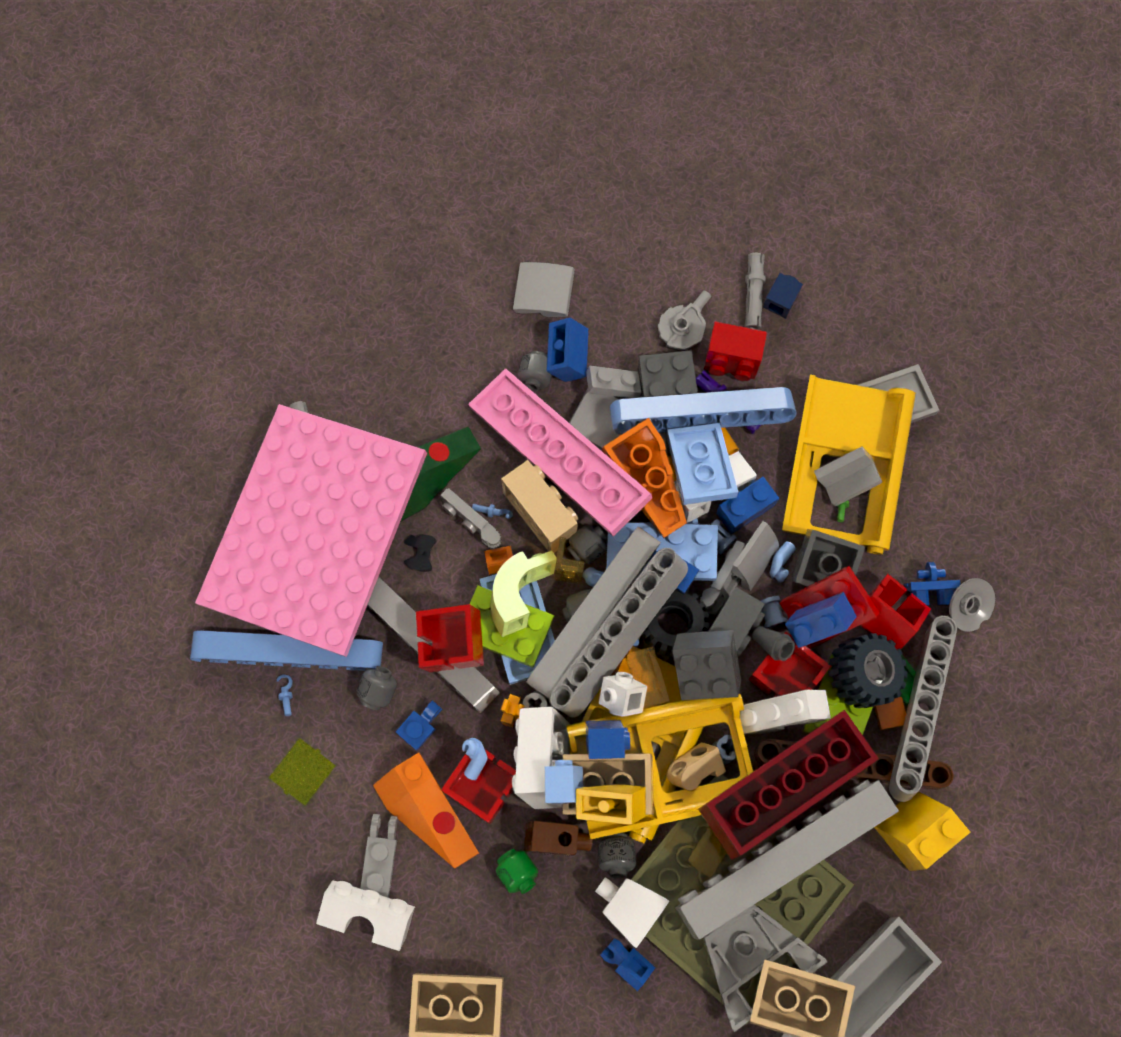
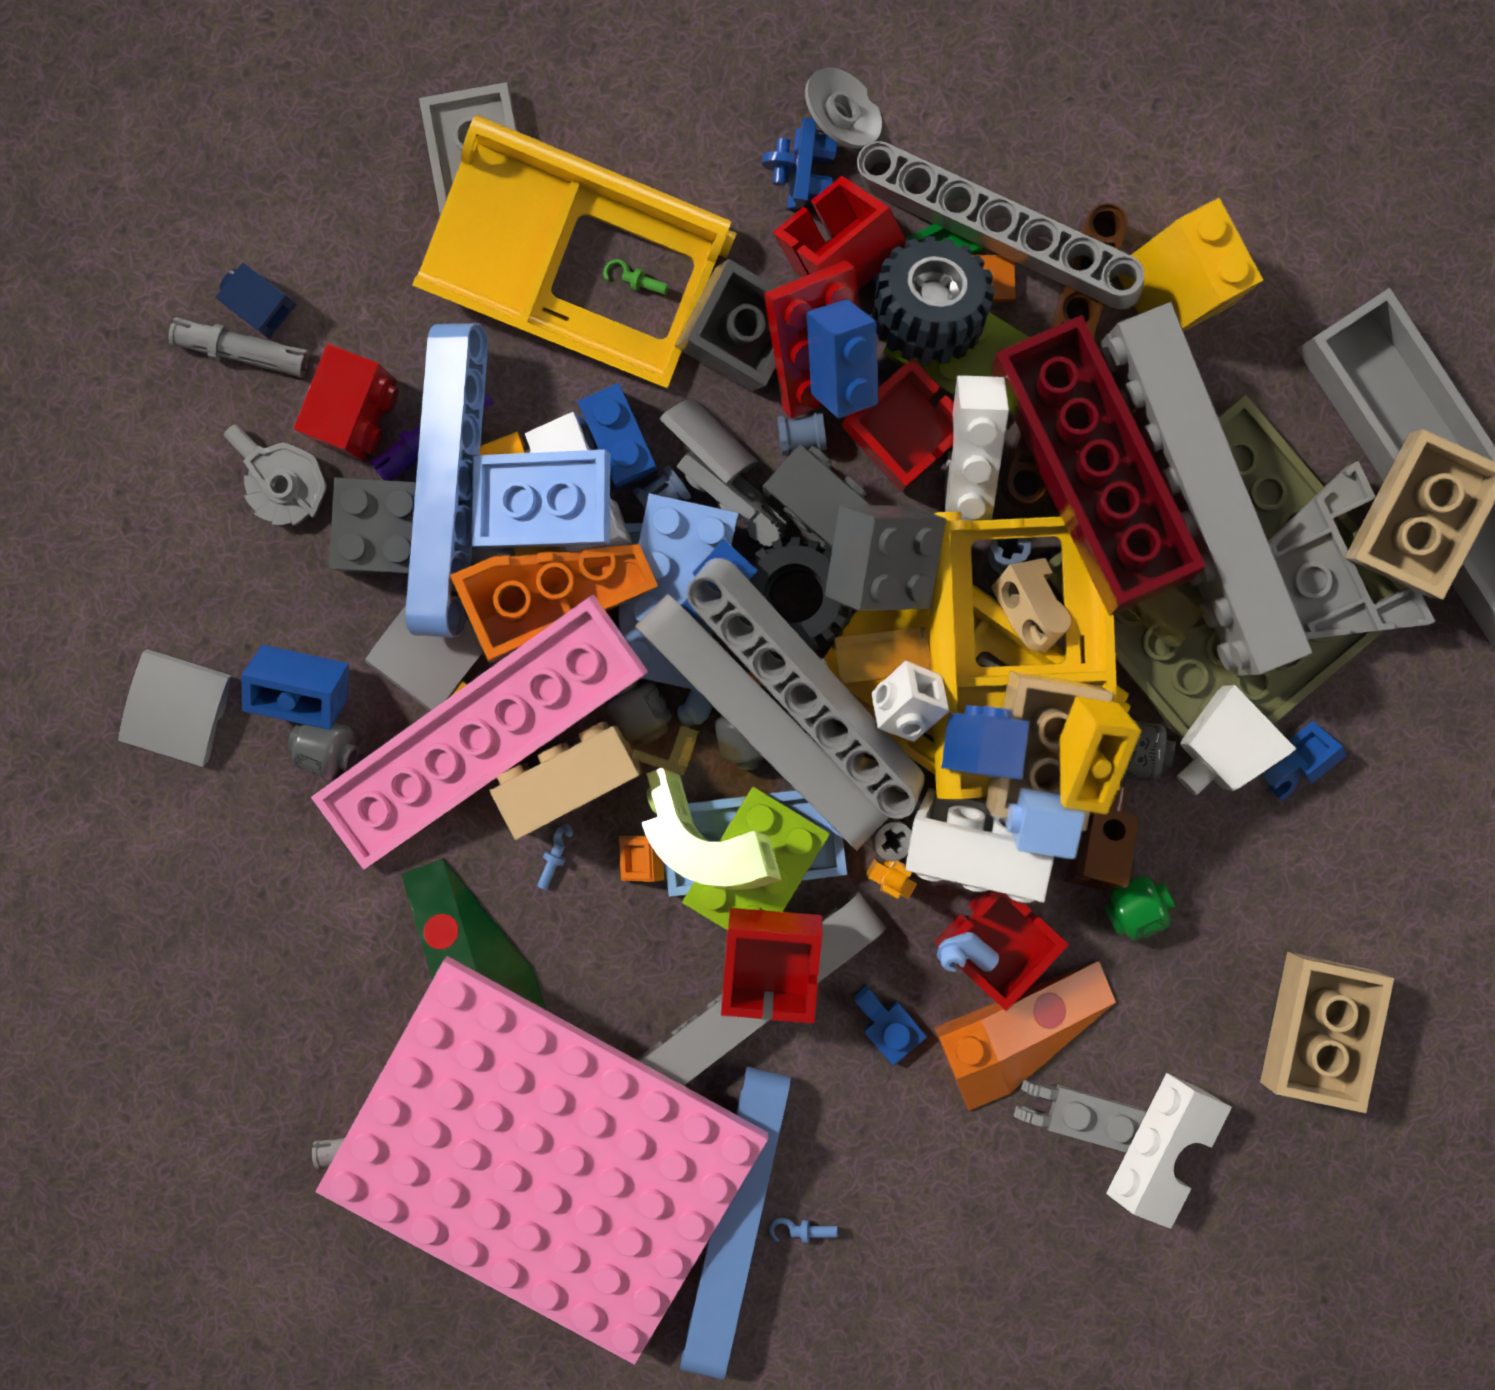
camera: 80 degrees left, 15 degrees up
clear neon green piece [269,738,336,806] -> none
dark grey head [356,666,397,710] -> none
black piece [404,535,437,572] -> none
light grey hinge [440,488,501,549] -> none
light grey plate [586,366,641,398] -> none
dark grey cone [752,626,795,661] -> none
light blue arm [770,541,796,582] -> none
light grey panel [814,446,882,506] -> none

